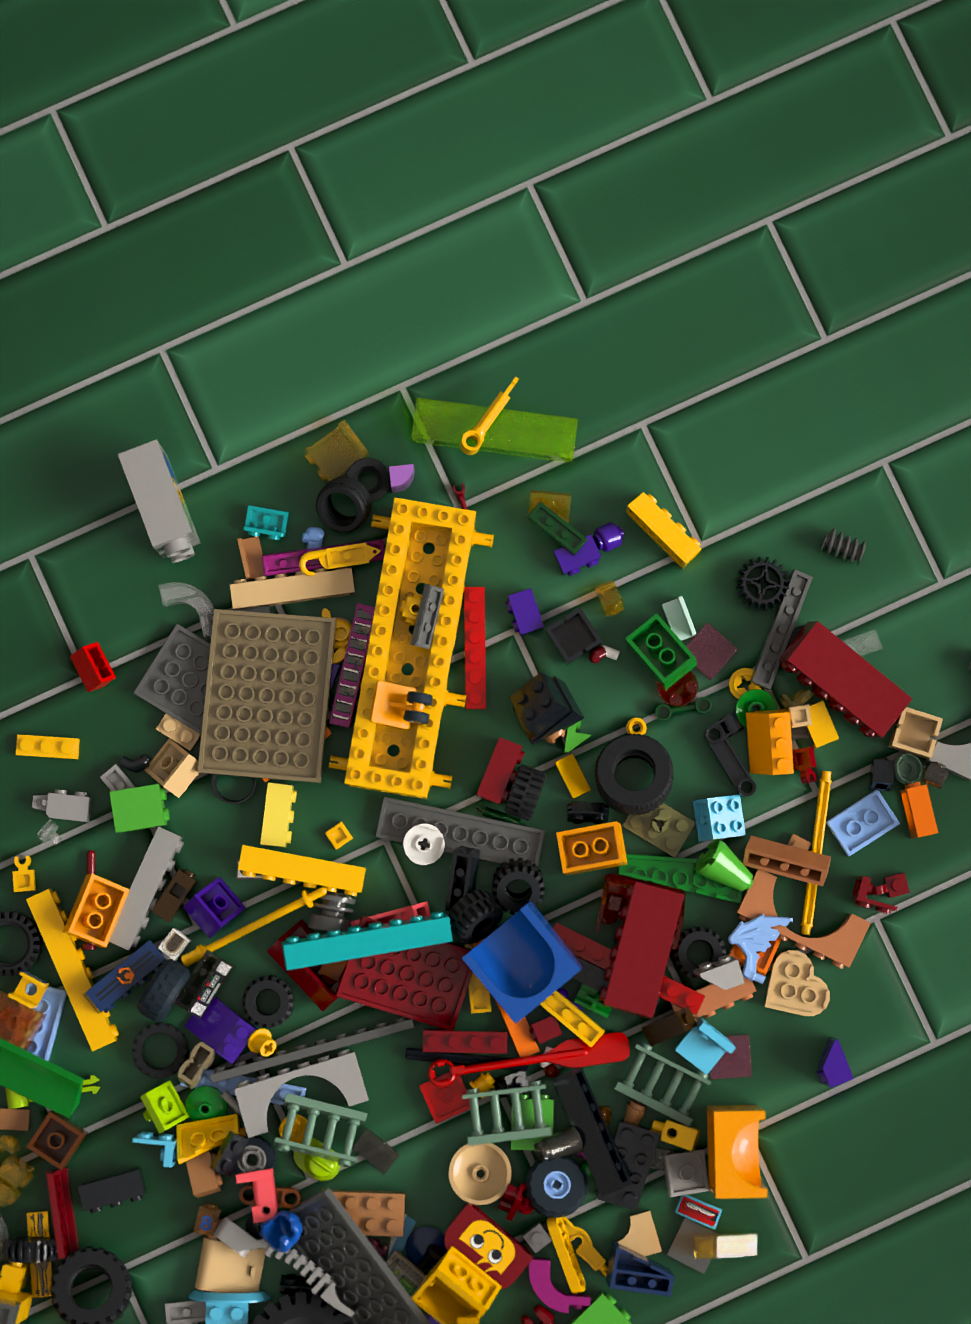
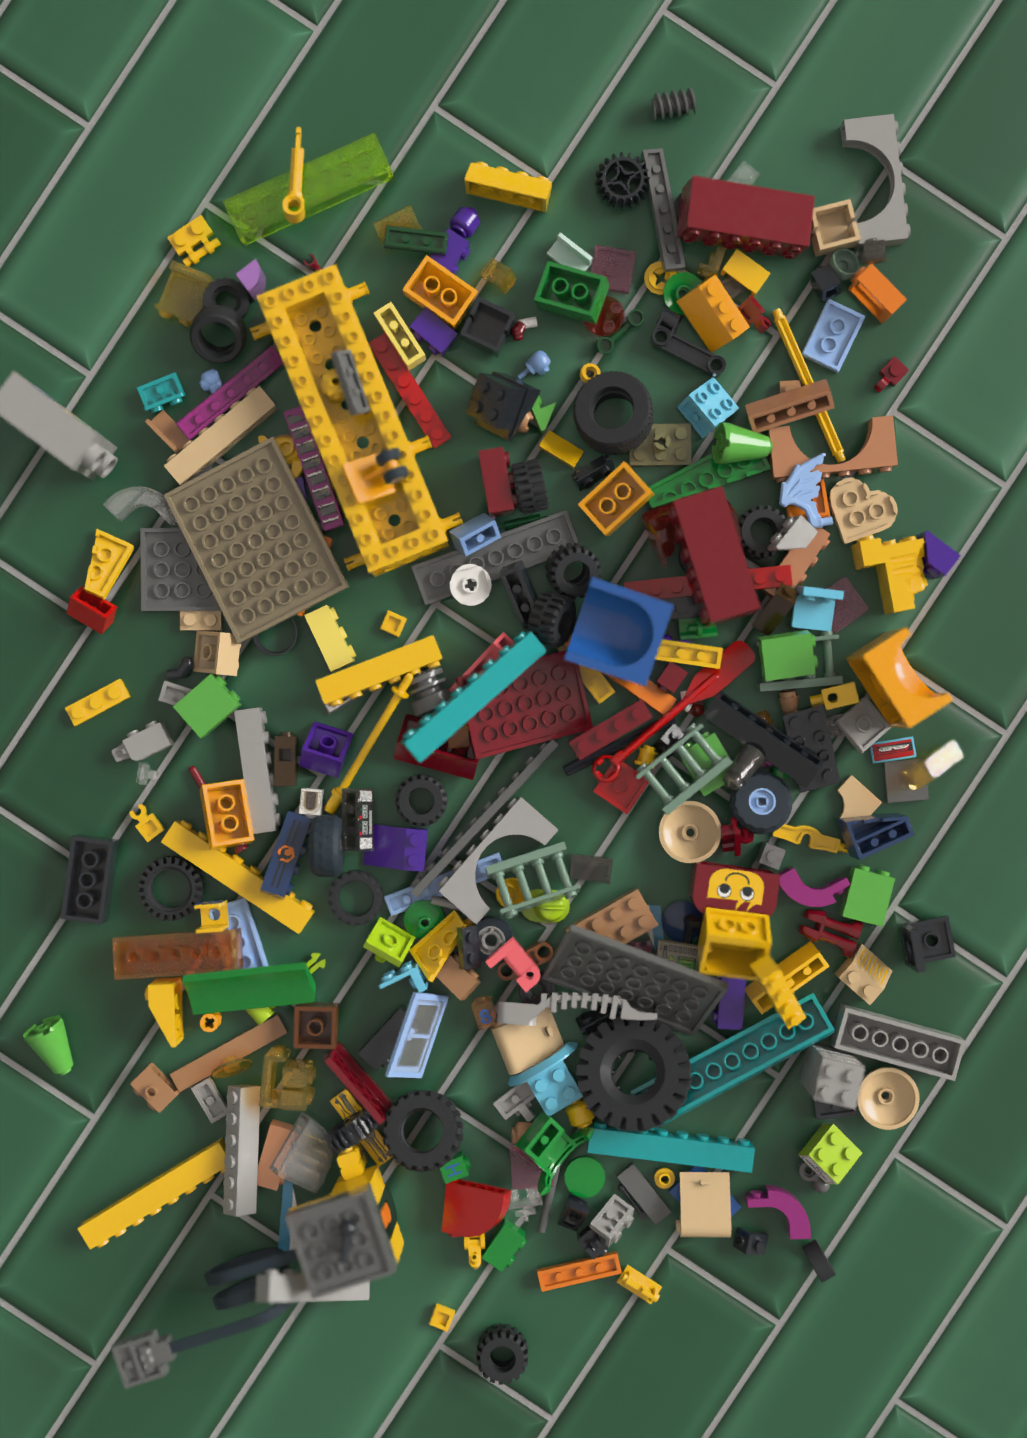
camera: 25 degrees left, 5 degrees up
dark tan brick [178,1042,215,1089] -> none
yellow piece [247,1028,276,1057] -> none
blue hair [260,1210,303,1253] -> none
yellow plate [299,543,381,576] -> none
yellow beam [547,1217,586,1294] -> none
tan tile [788,704,812,728] -> none
dark red bracket [851,876,898,914] -> none
none -> yellow wing [84,529,135,600]
none -> yellow plate [167,215,221,267]
none -> light yellow brick [374,302,426,371]
none -> clear door [385,992,449,1078]
none -> light orange slope [403,255,478,331]
none -> medium blue brick [449,513,501,556]
none -> medium blue piece [517,350,550,380]
none -> bright green brick [758,630,818,681]
none -> yellow brick [851,535,928,614]

